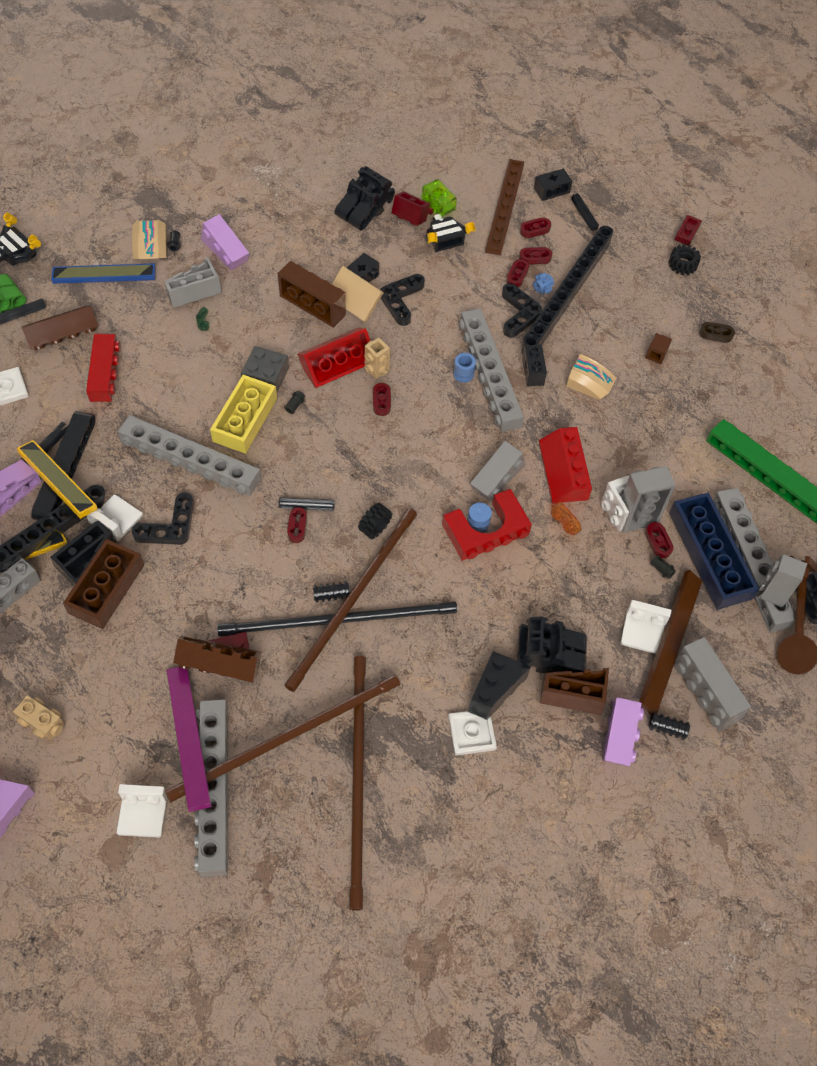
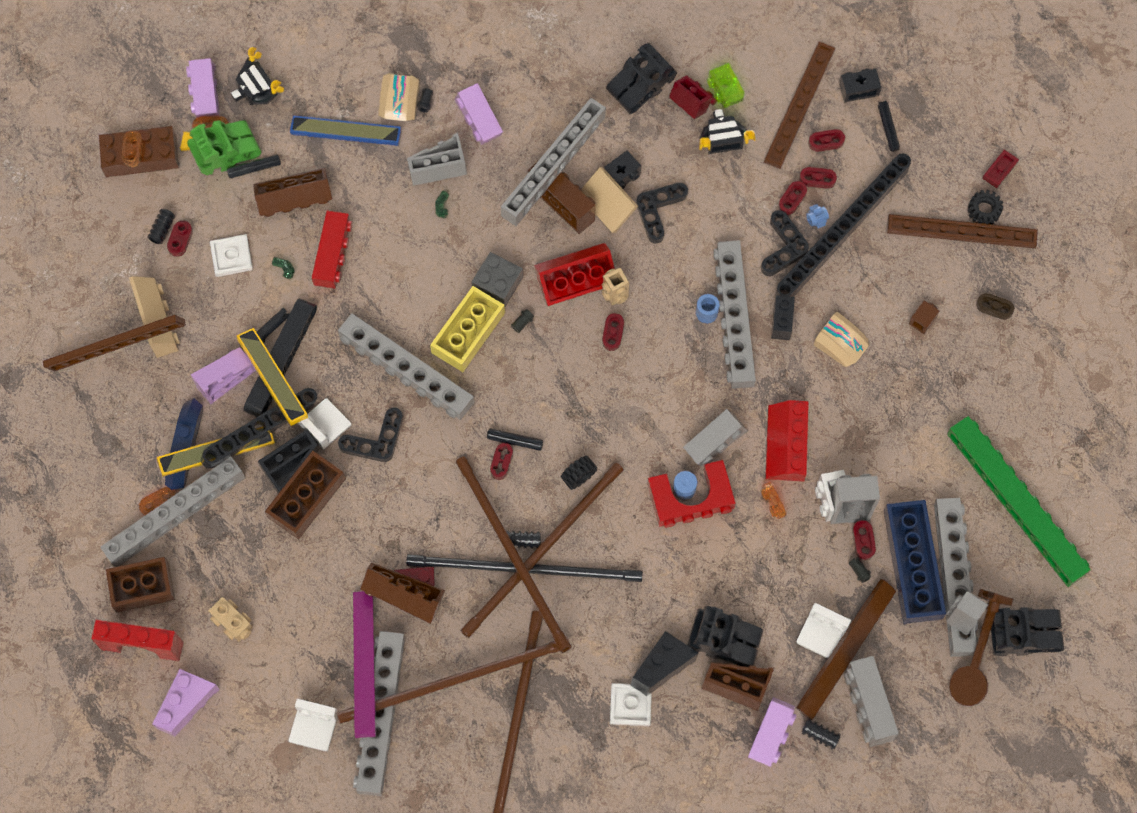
camera: 15 degrees right, 10 degrees up
none -> clear green arm [272,257,295,279]
none -> reddish brown piece [456,457,572,653]
none -> light grey brick [501,98,606,226]
none -> reddish brown tile [887,214,1038,249]

